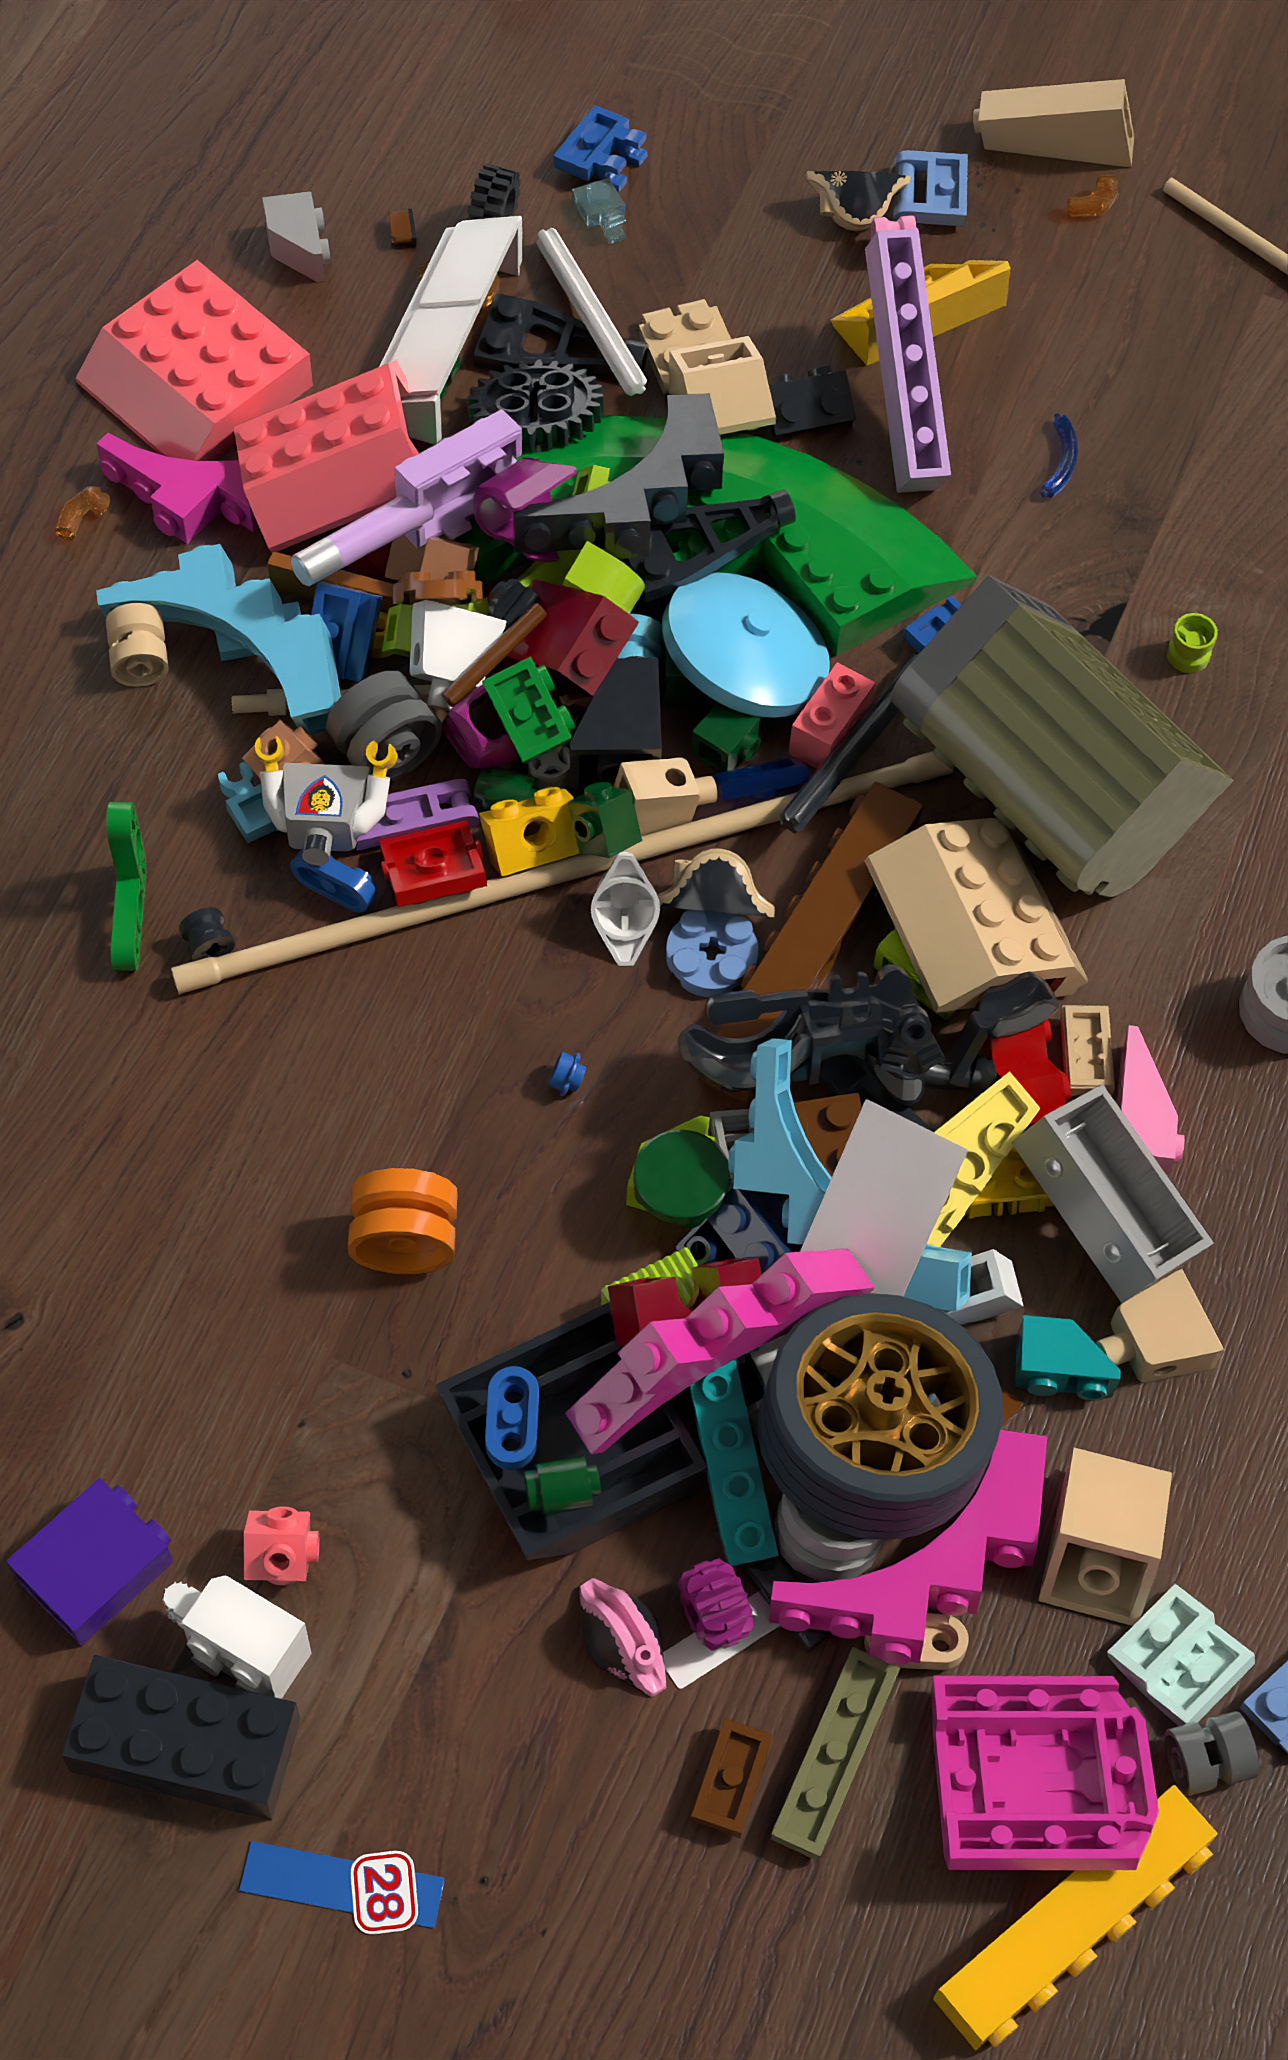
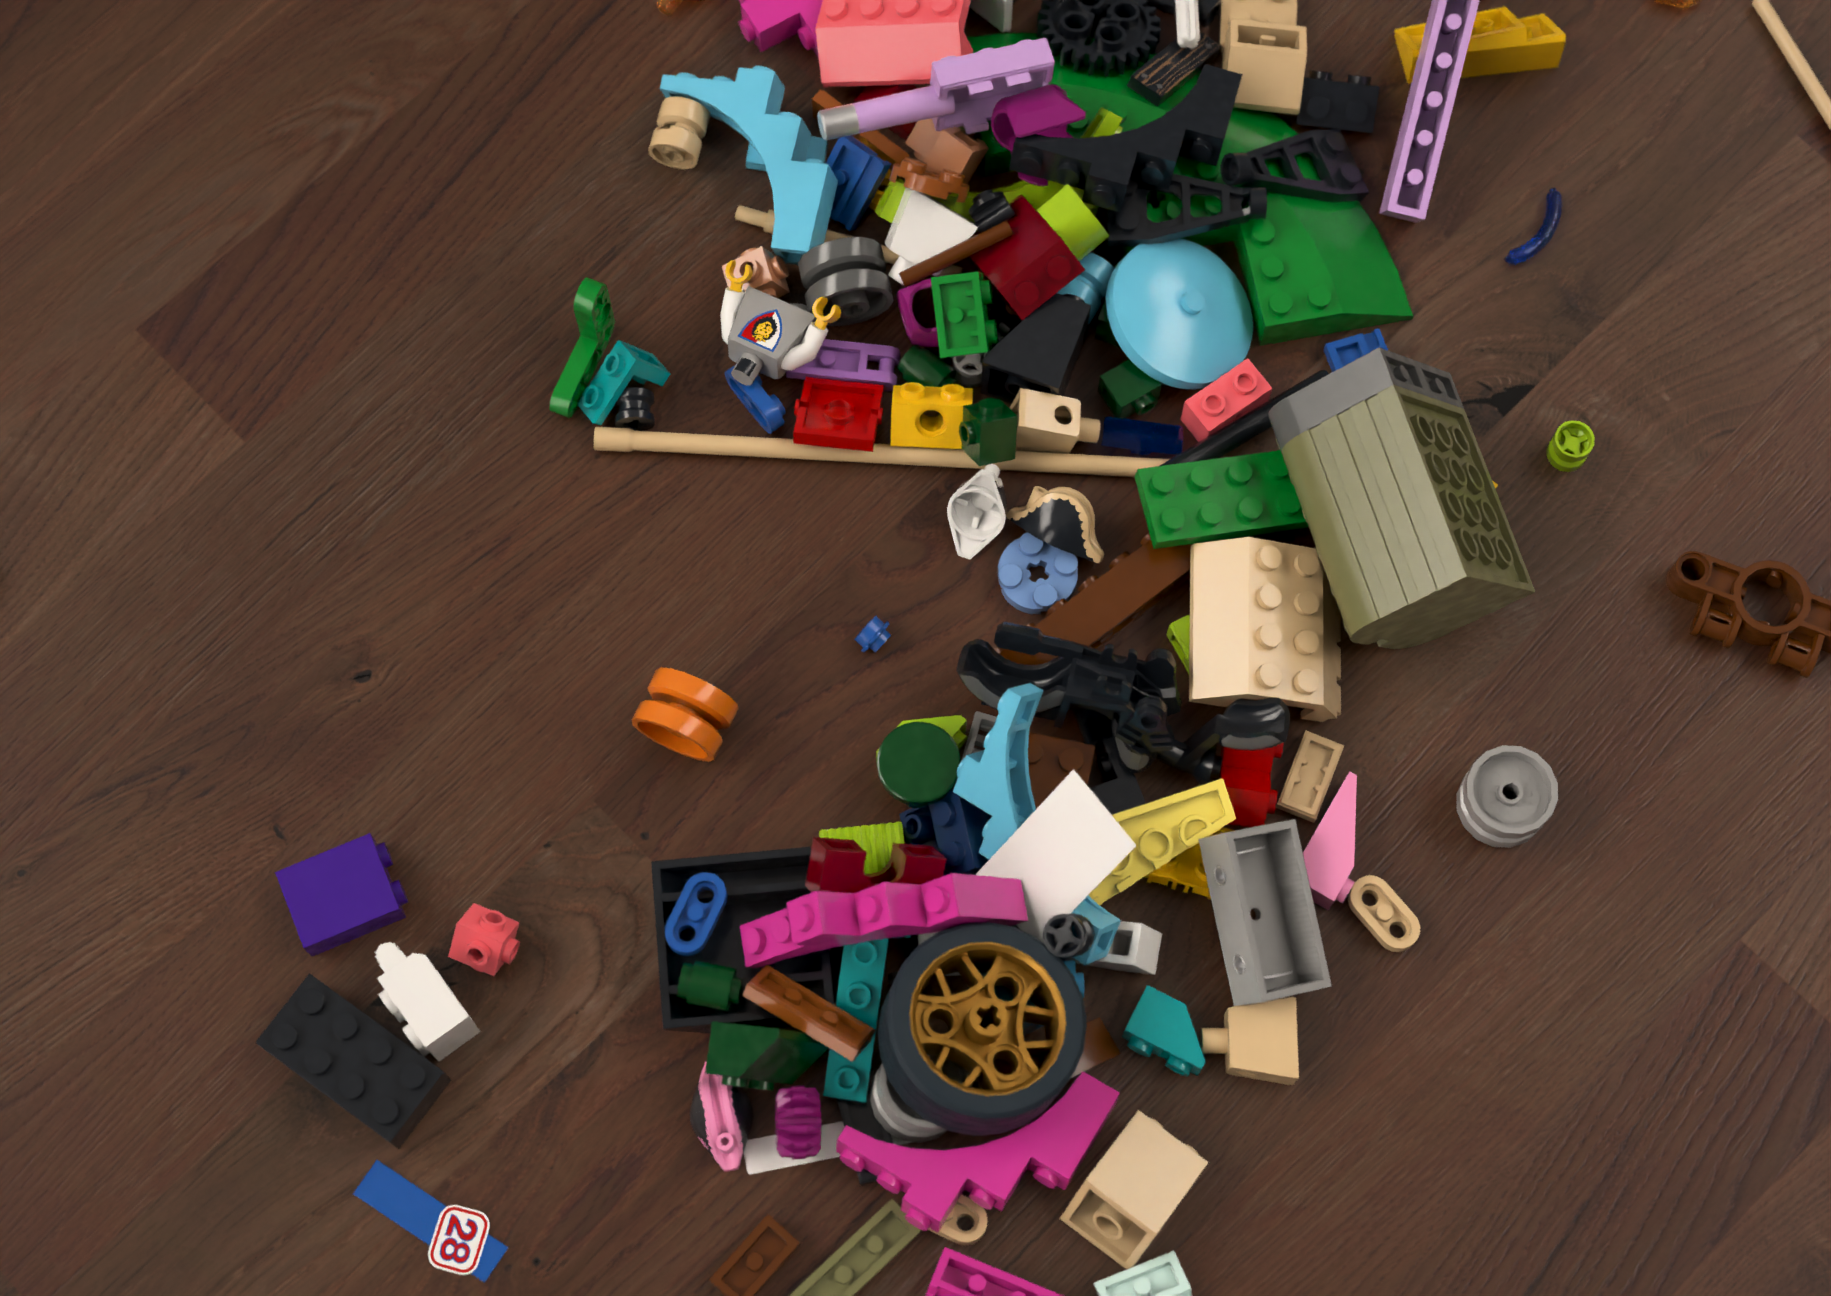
camera: 25 degrees right, 10 degrees up
medium azure plate [218,762,277,843] -> none
none -> teal bracket [578,340,671,426]
none -> dark green slope [705,1021,829,1091]
none -> dark orange tile [742,965,876,1062]
none -> black wheel [1043,913,1095,958]
none -> black tile [1127,31,1222,107]
none -> green plate [1134,450,1308,549]
none -> black plate [1220,129,1369,202]
none -> tan plate [1348,875,1420,952]

